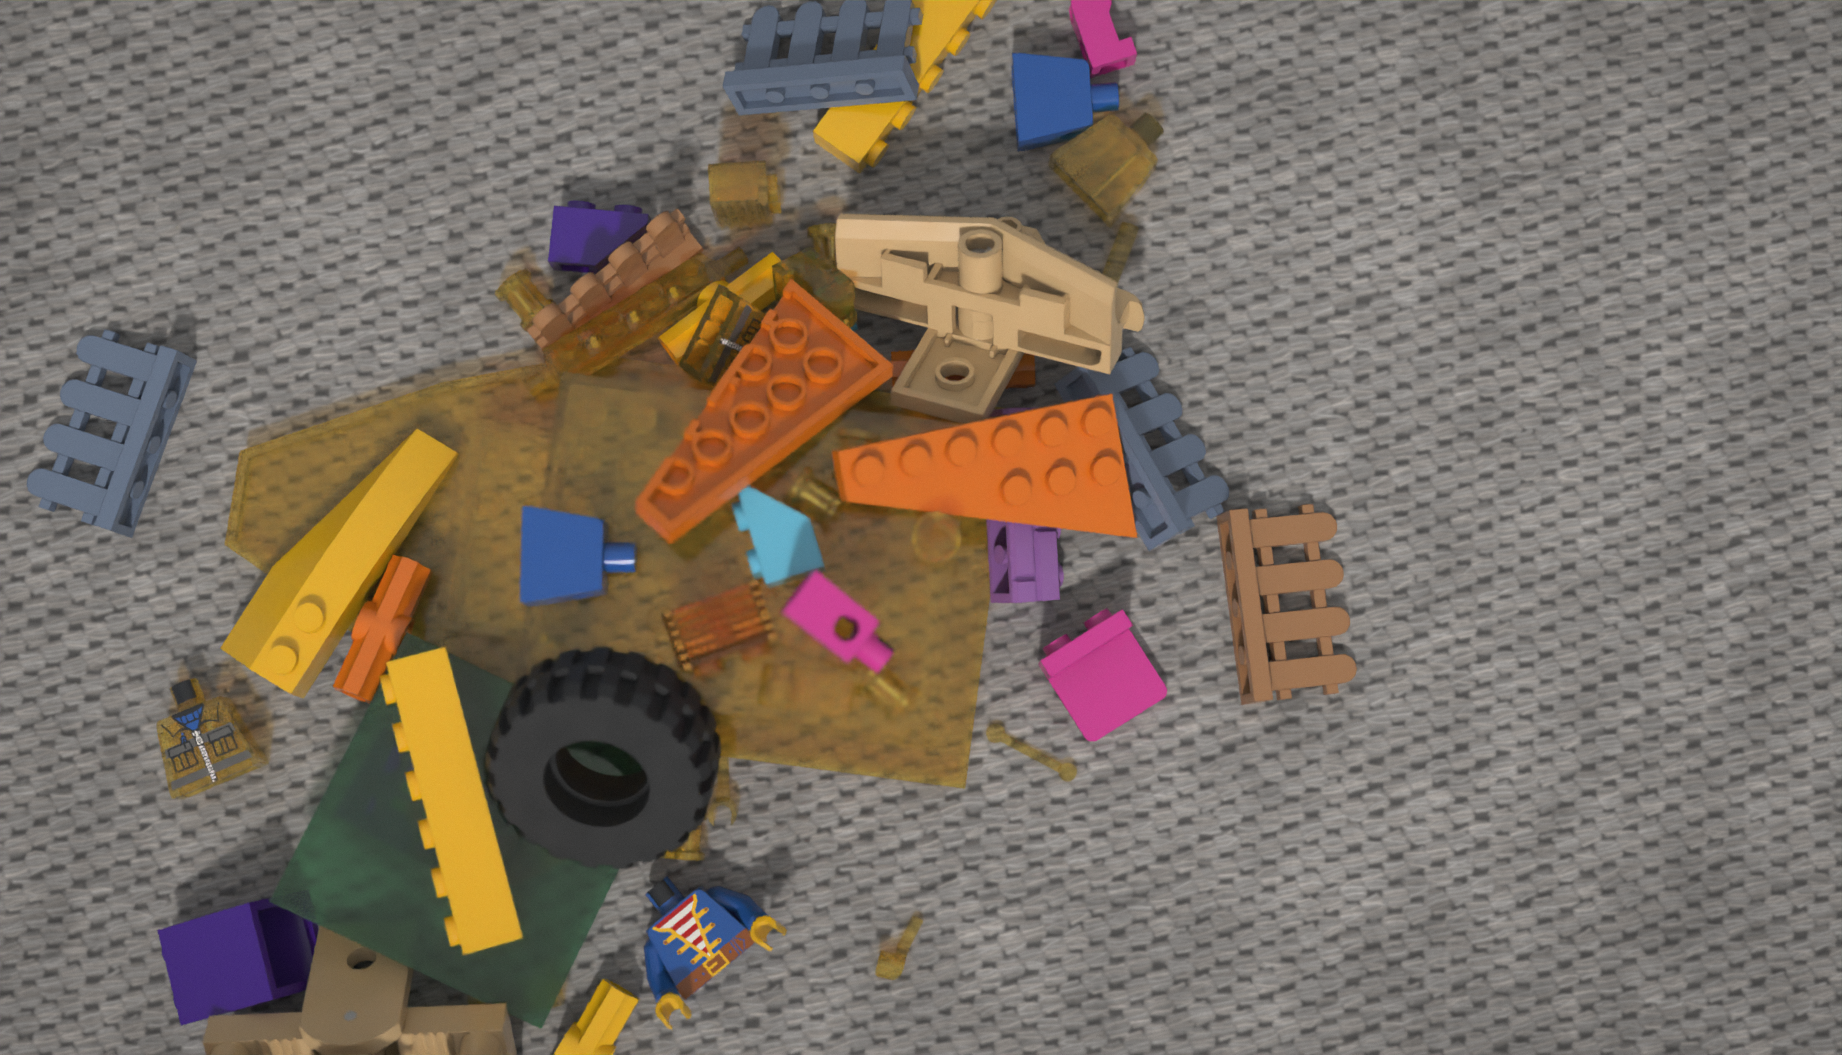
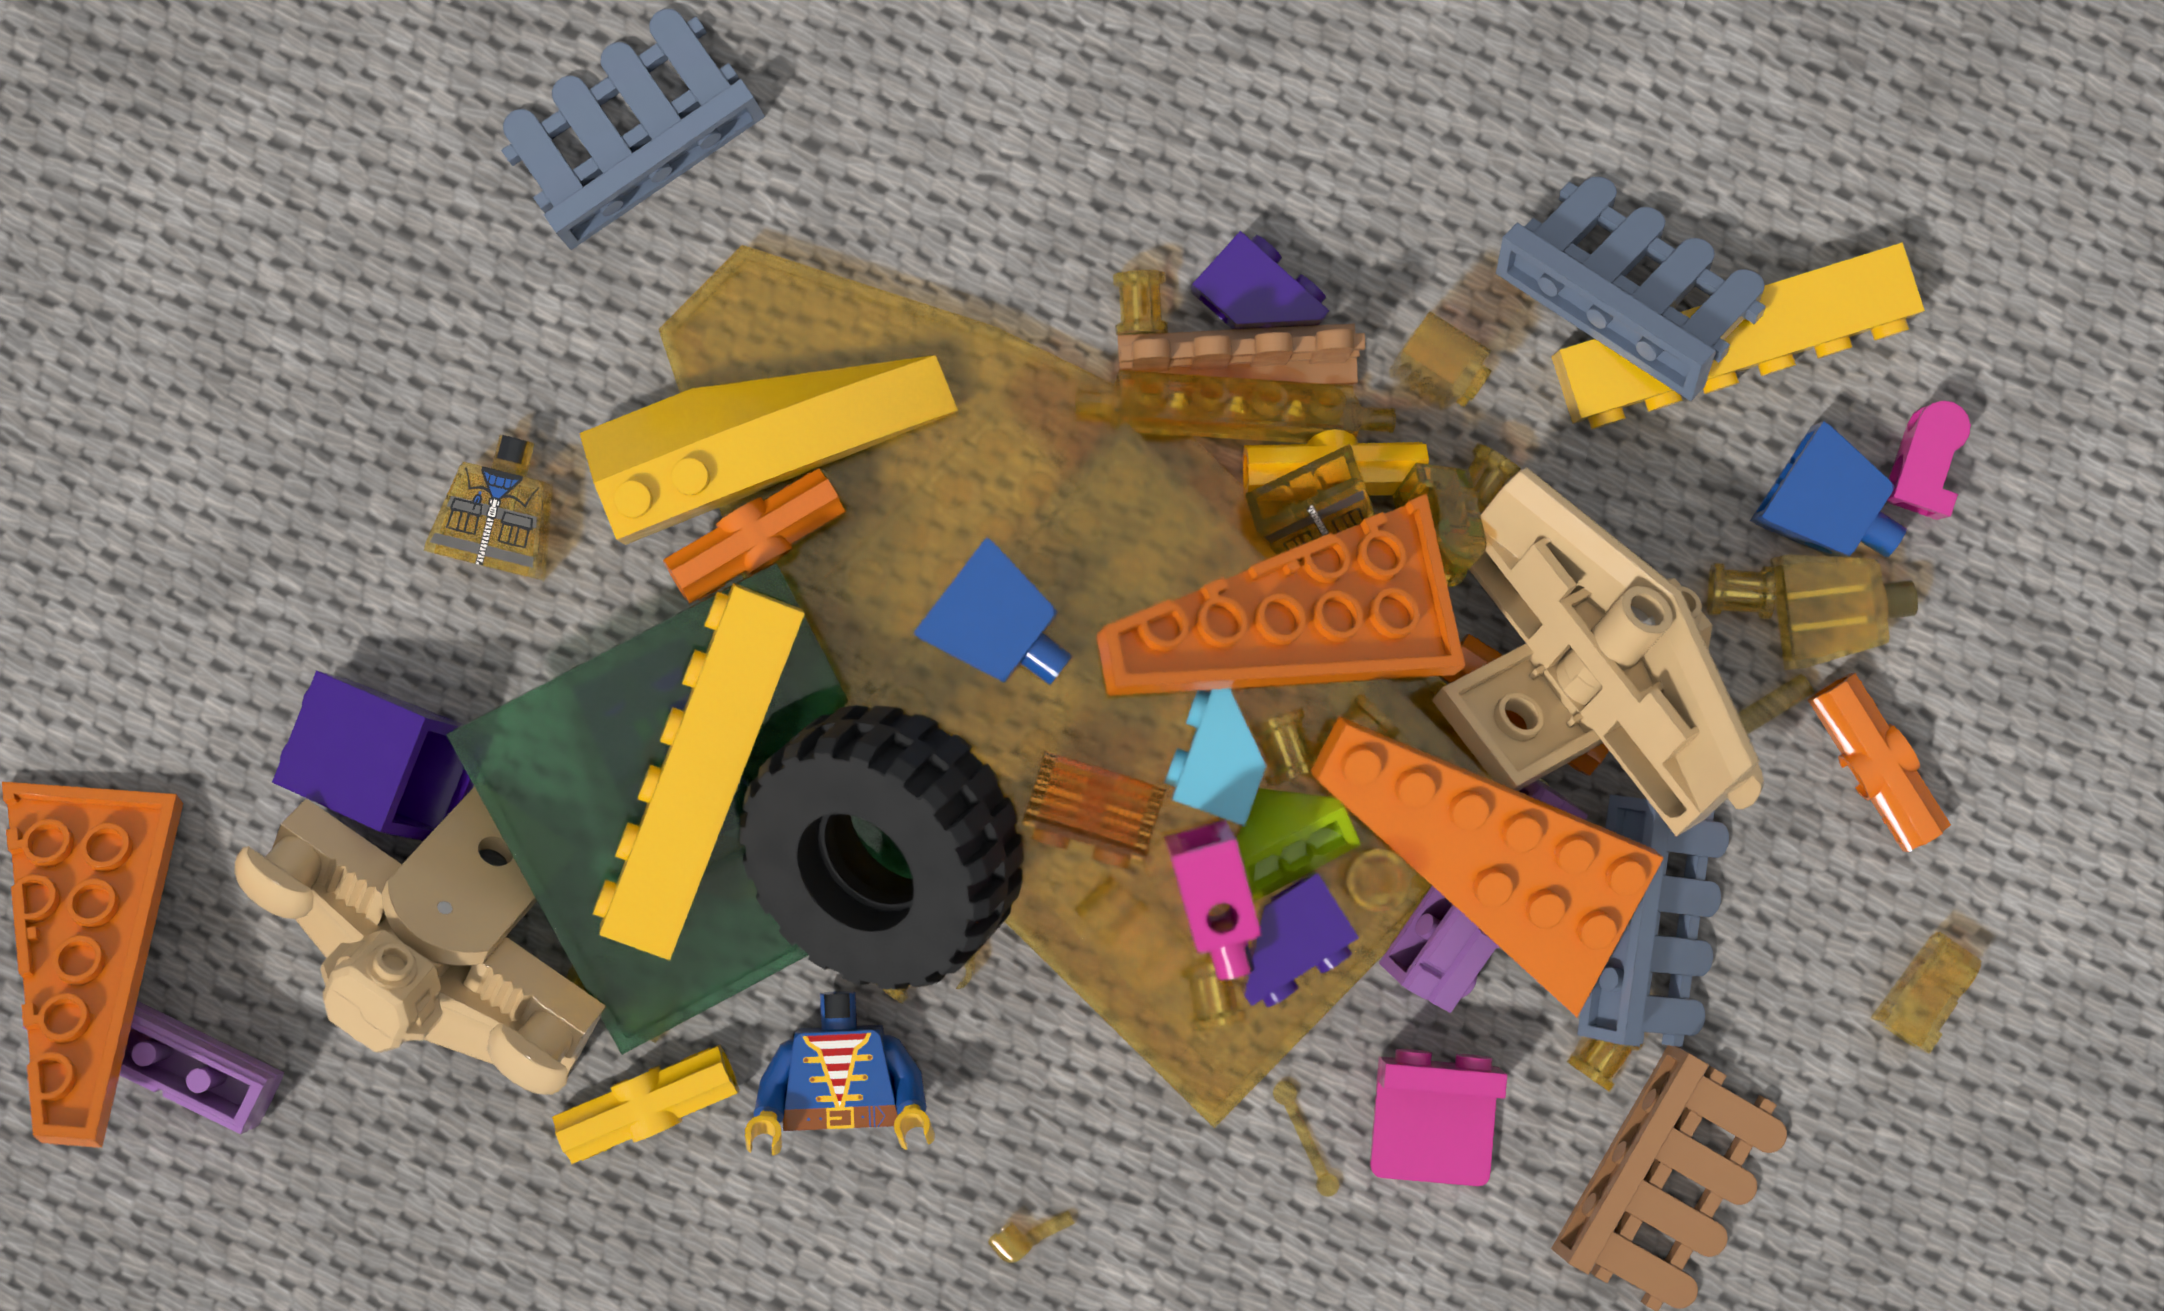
camera: 35 degrees right, 5 degrees up
none -> lime slope [1236,788,1361,902]
none -> dark purple slope [1241,870,1359,1008]
none -> clear yellow bush [1567,1038,1645,1092]
none -> clear yellow bush [1707,563,1777,619]
none -> orange piece [1808,673,1951,852]
none -> clear yellow leg [1871,932,1982,1054]

